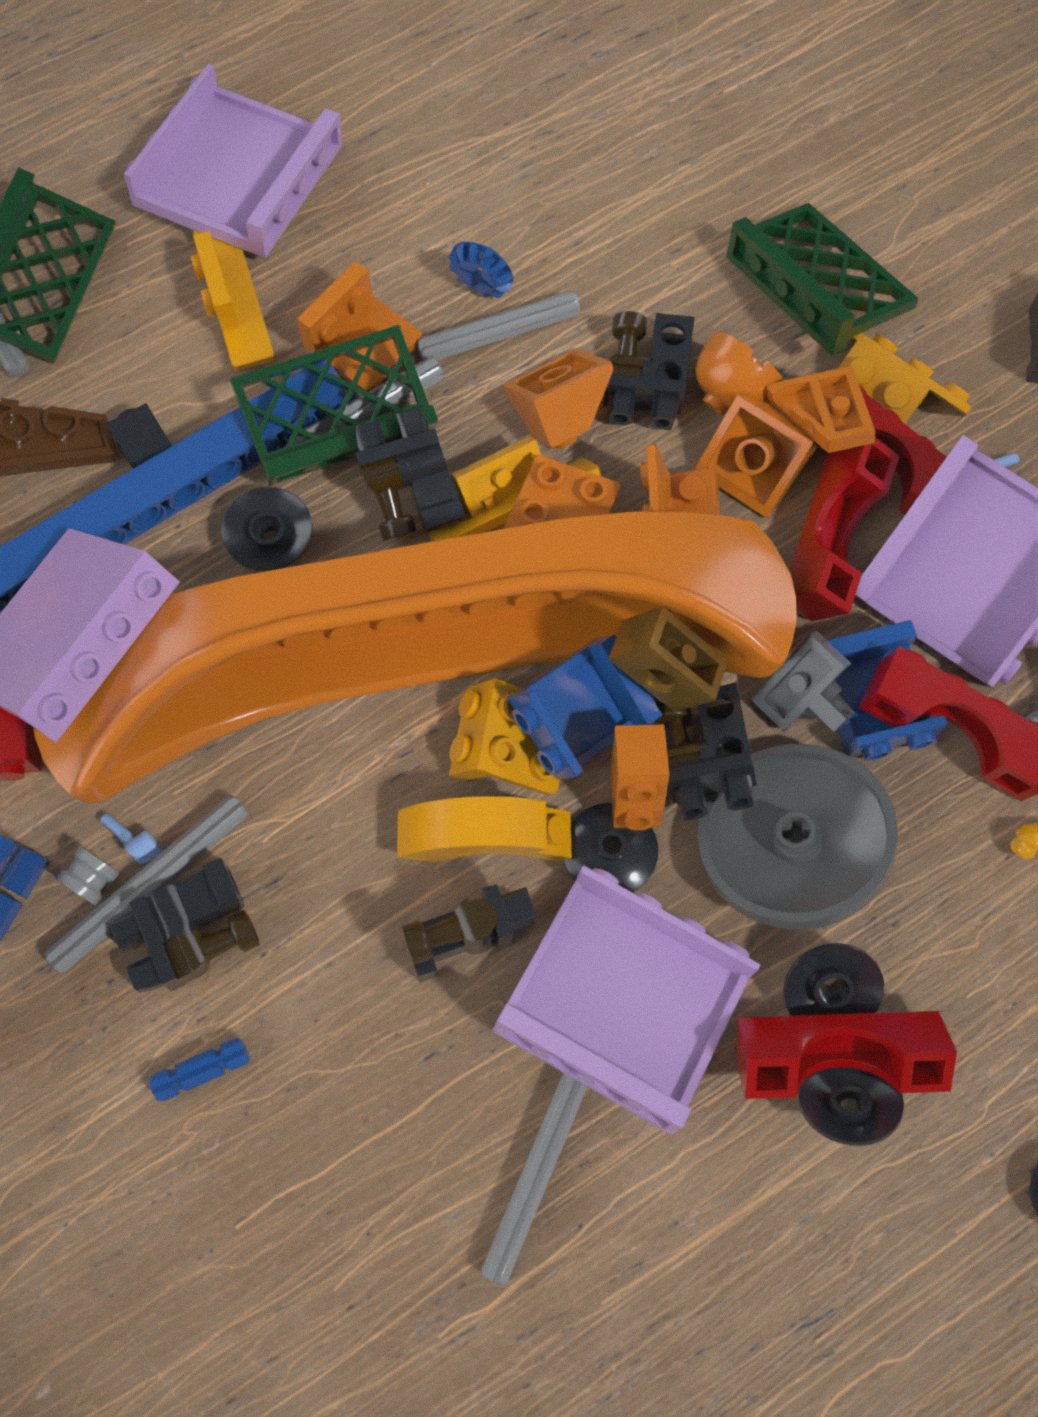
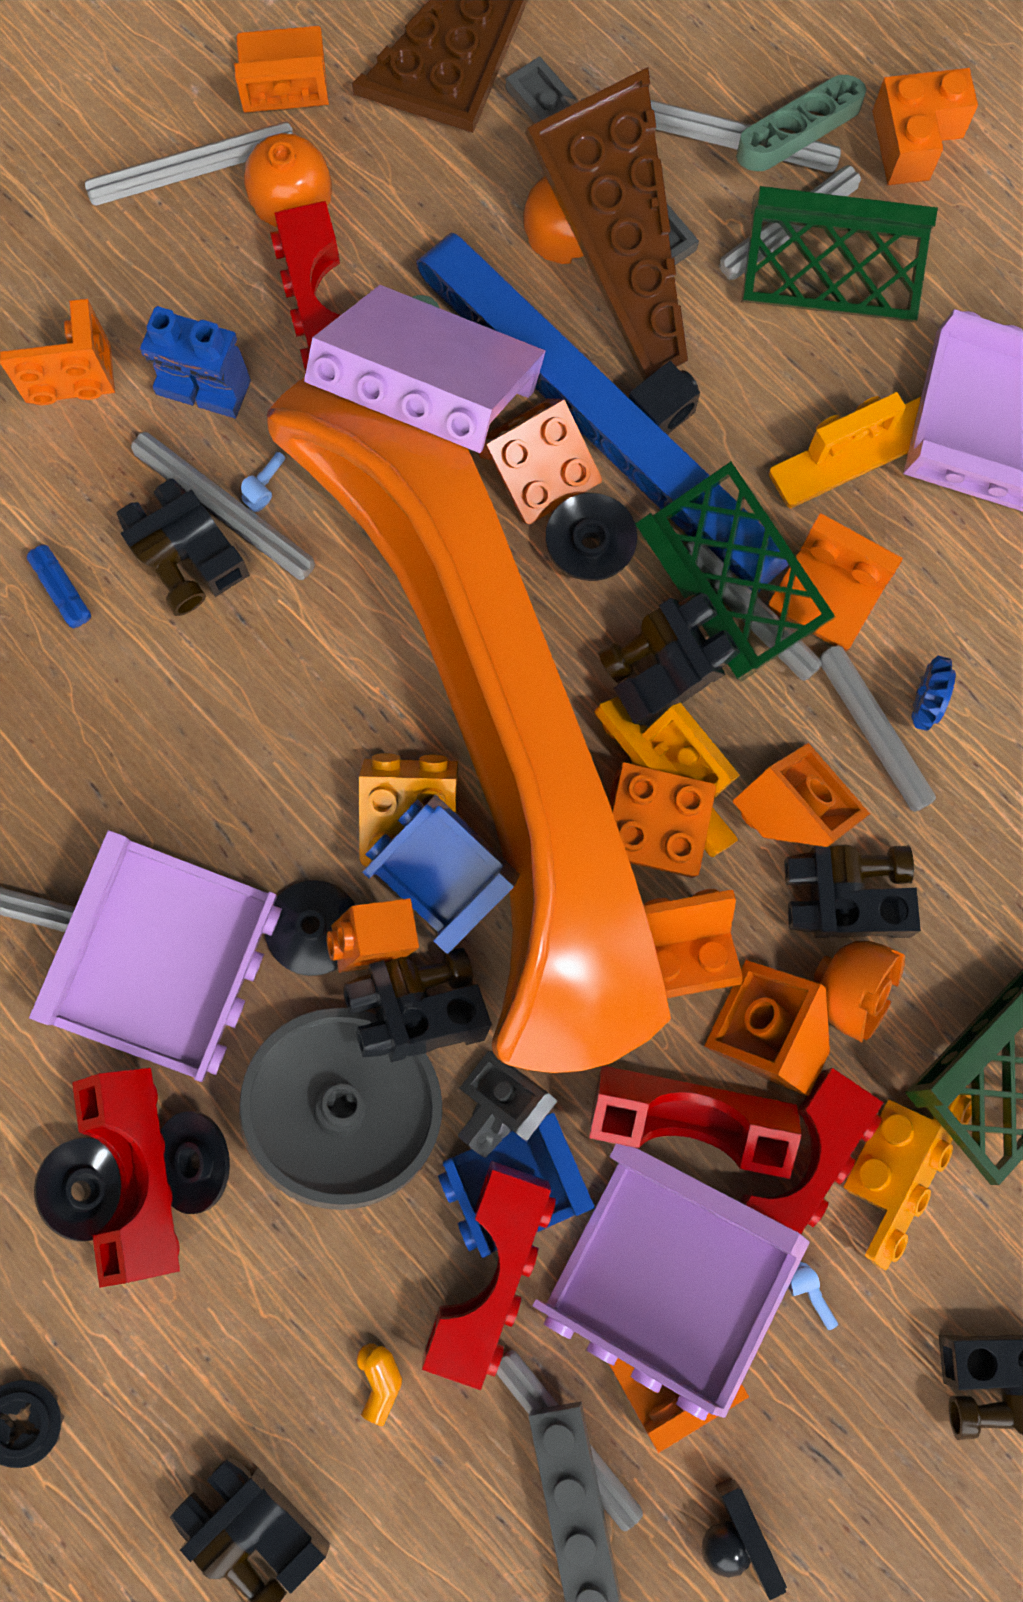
camera: 80 degrees right, 5 degrees up
light grey wheel [55,846,120,906] -> none
light orange arch [397,796,572,863] -> none
hips [402,884,536,982] -> none
pearl gold brick [609,606,728,712] -> none
orange wing [766,366,875,453] -> none
none -> bracket [477,398,602,524]

